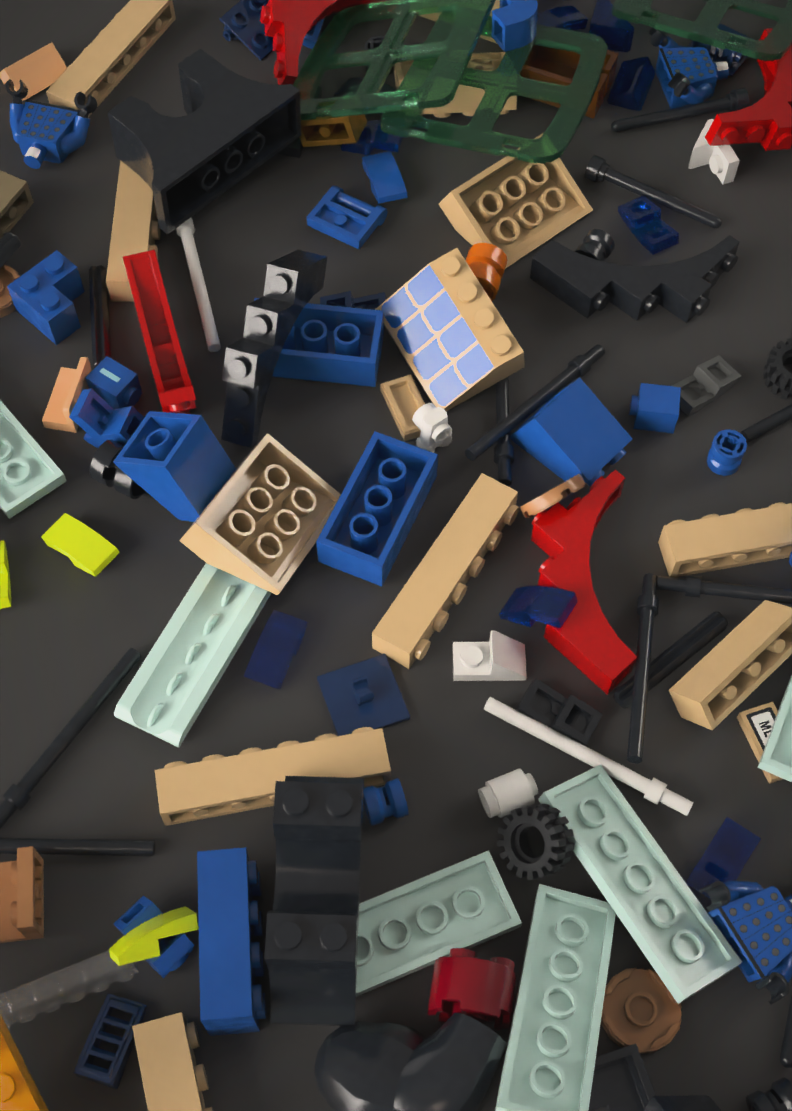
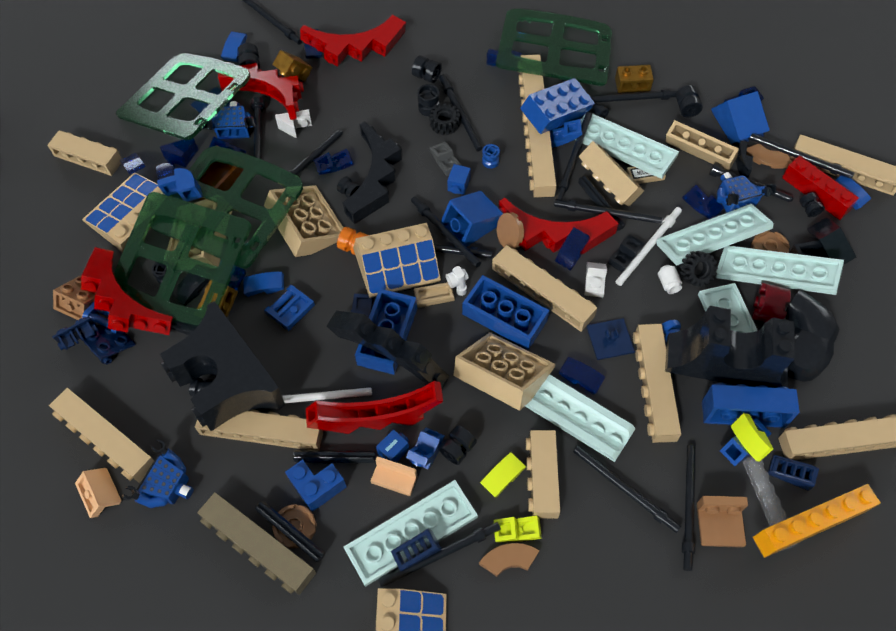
camera: 80 degrees left, 0 degrees up
blue slope [113,411,236,522] -> none
none -> tan brick [526,430,560,518]

